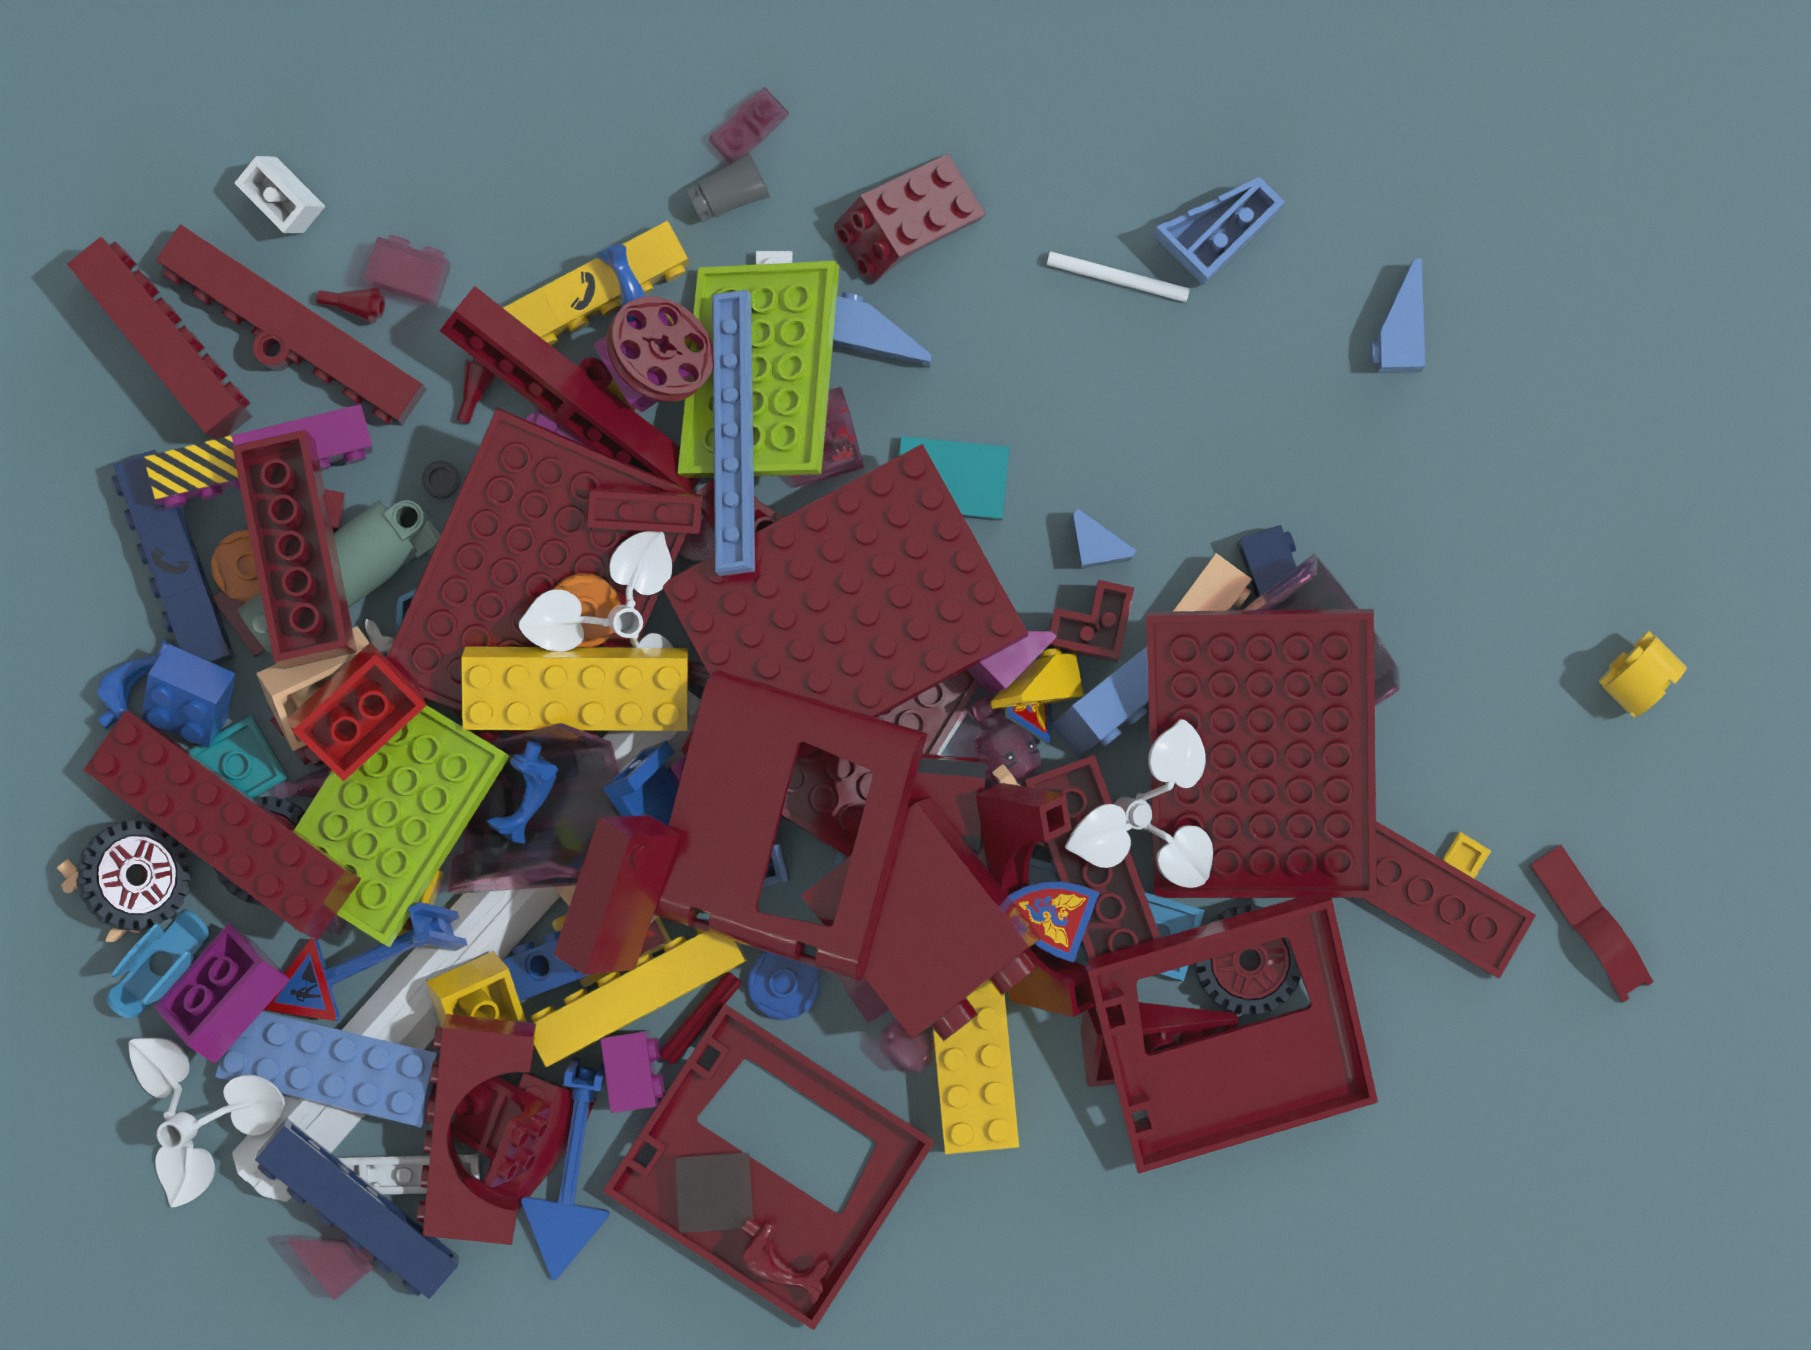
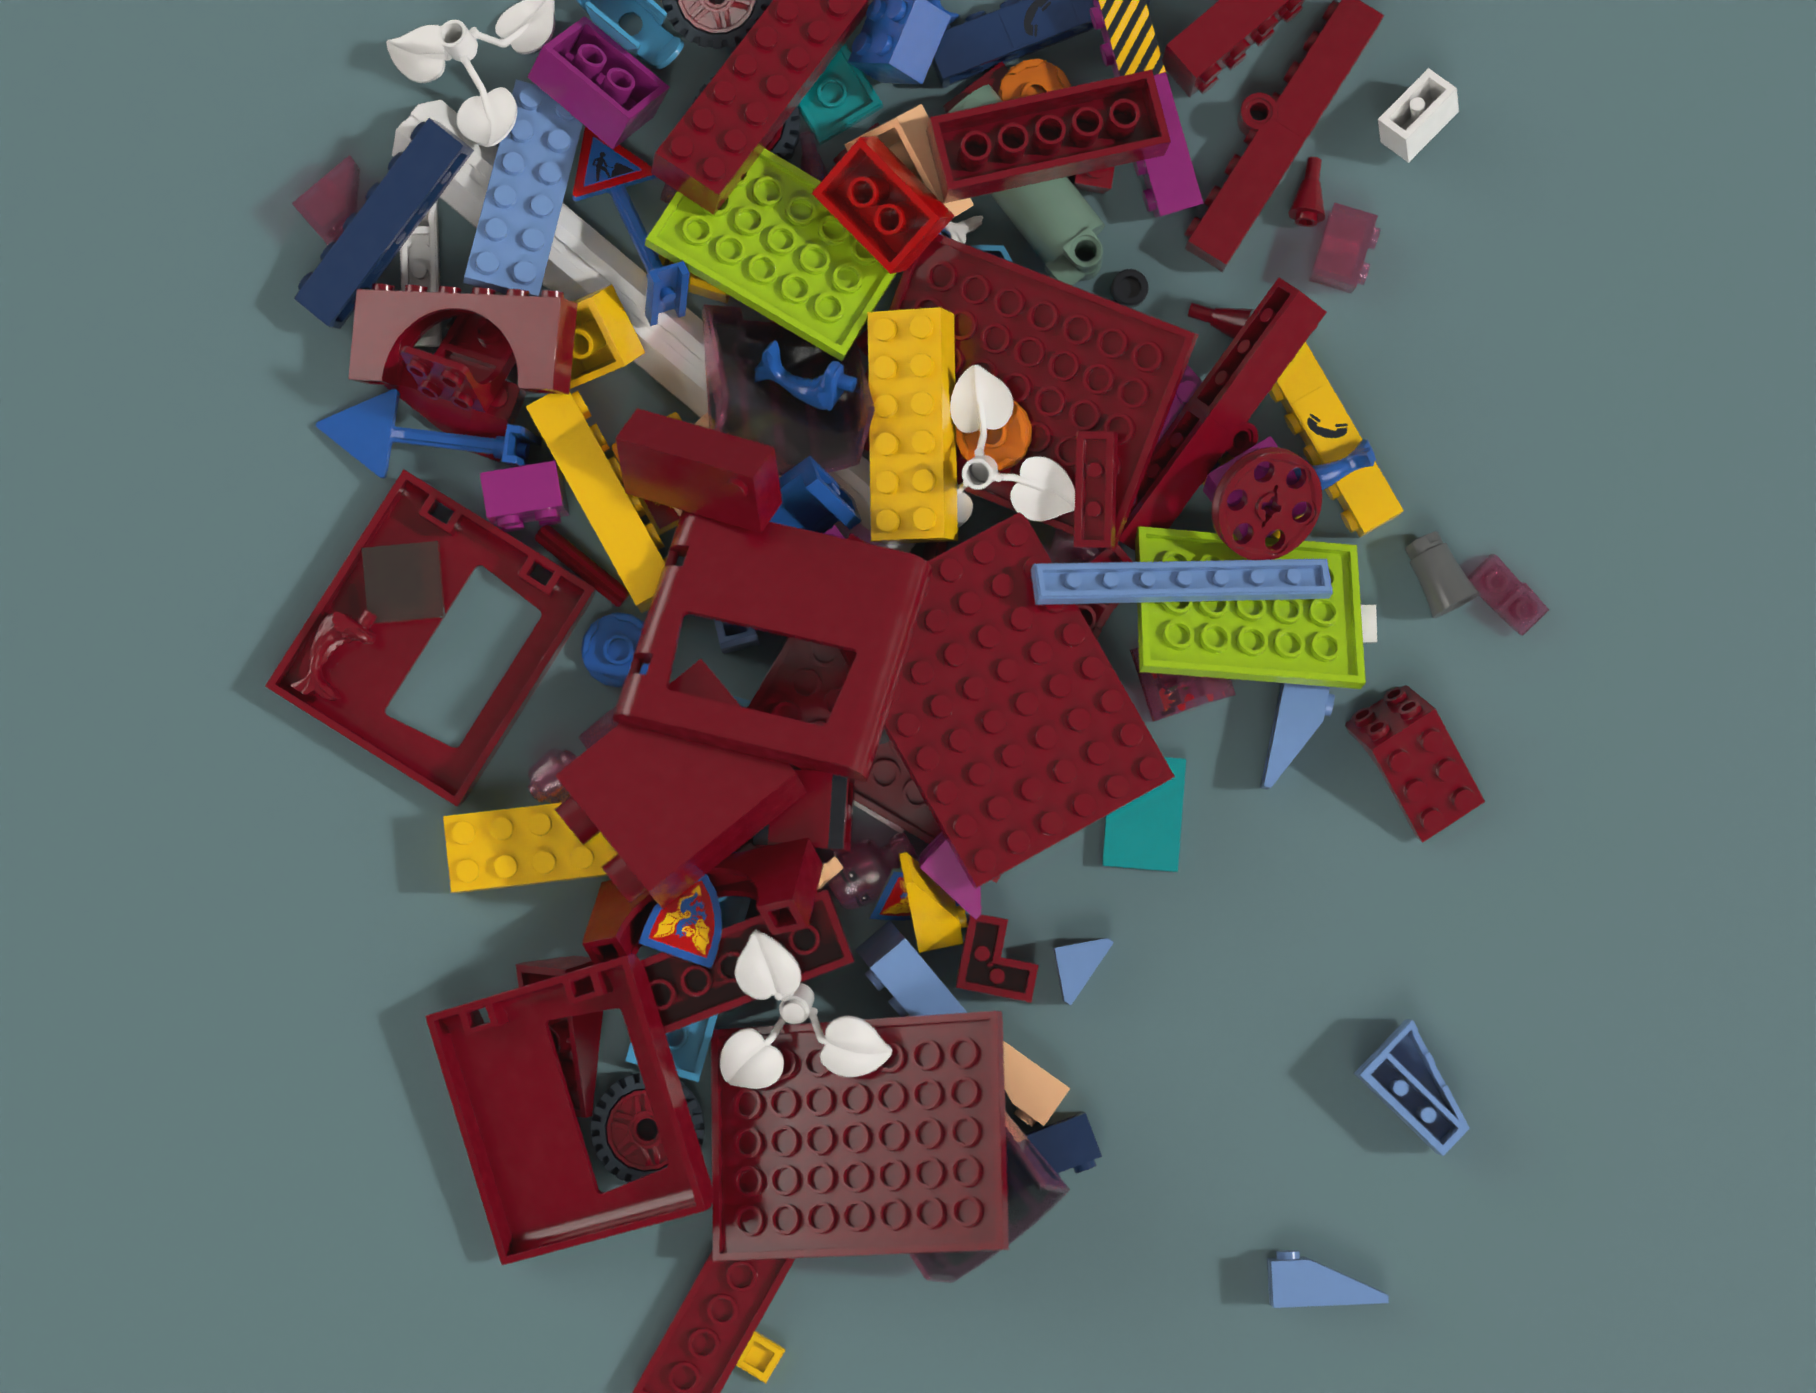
camera: 90 degrees right, 0 degrees up
blue brick [502,930,592,1001] -> none
white bar [1046,251,1190,302] -> none

